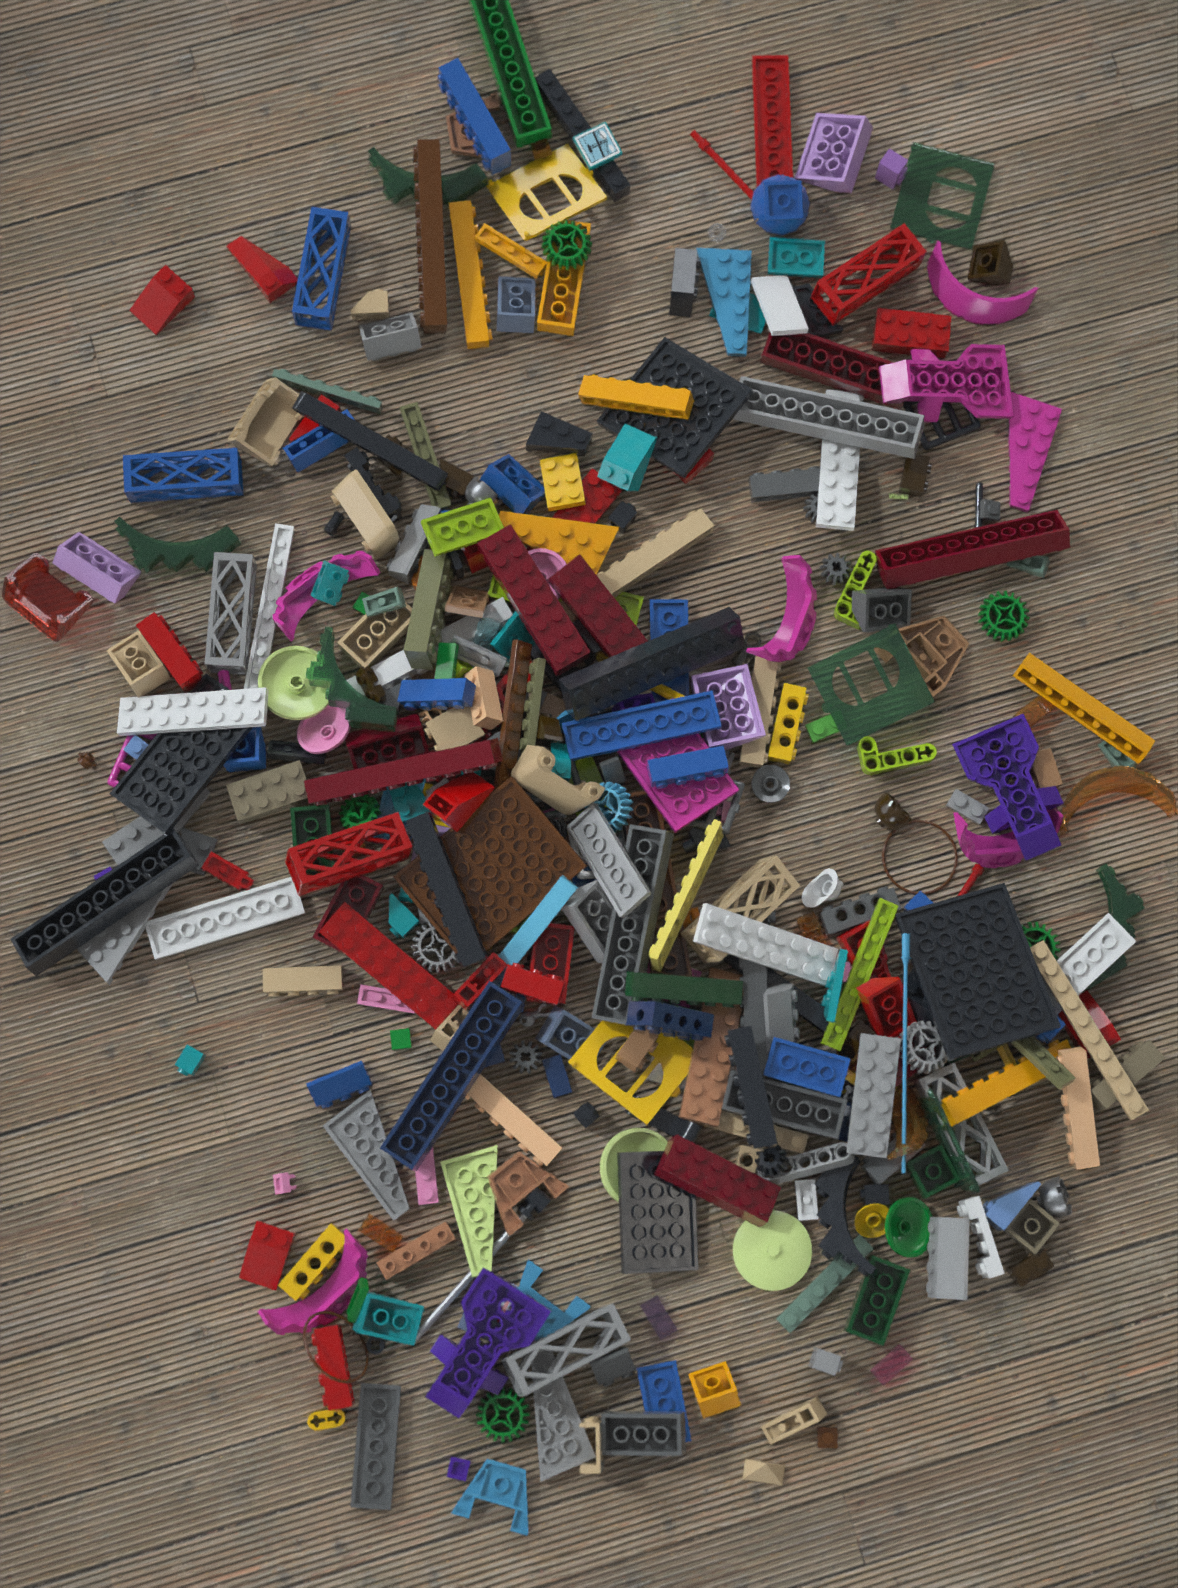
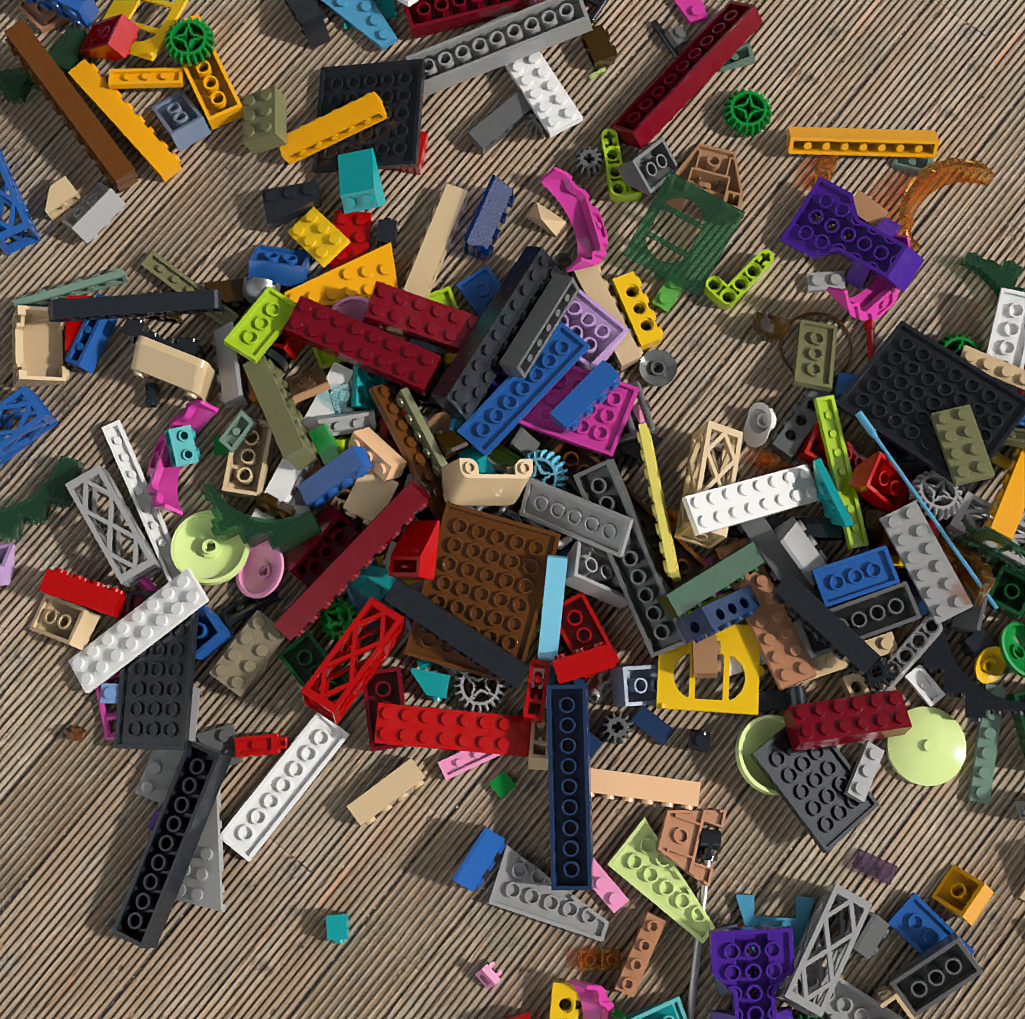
camera: 30 degrees left, 0 degrees up
none -> red slope [79,14,140,61]
none -> olive brick [243,86,287,154]
none -> clear blue slope [463,174,515,261]
none -> dark grey brick [499,274,580,379]
none -> tan slope [526,202,566,237]
none -> olive plate [793,319,838,392]
none -> light grey plate [844,741,885,804]
none -> olive plate [930,404,995,487]

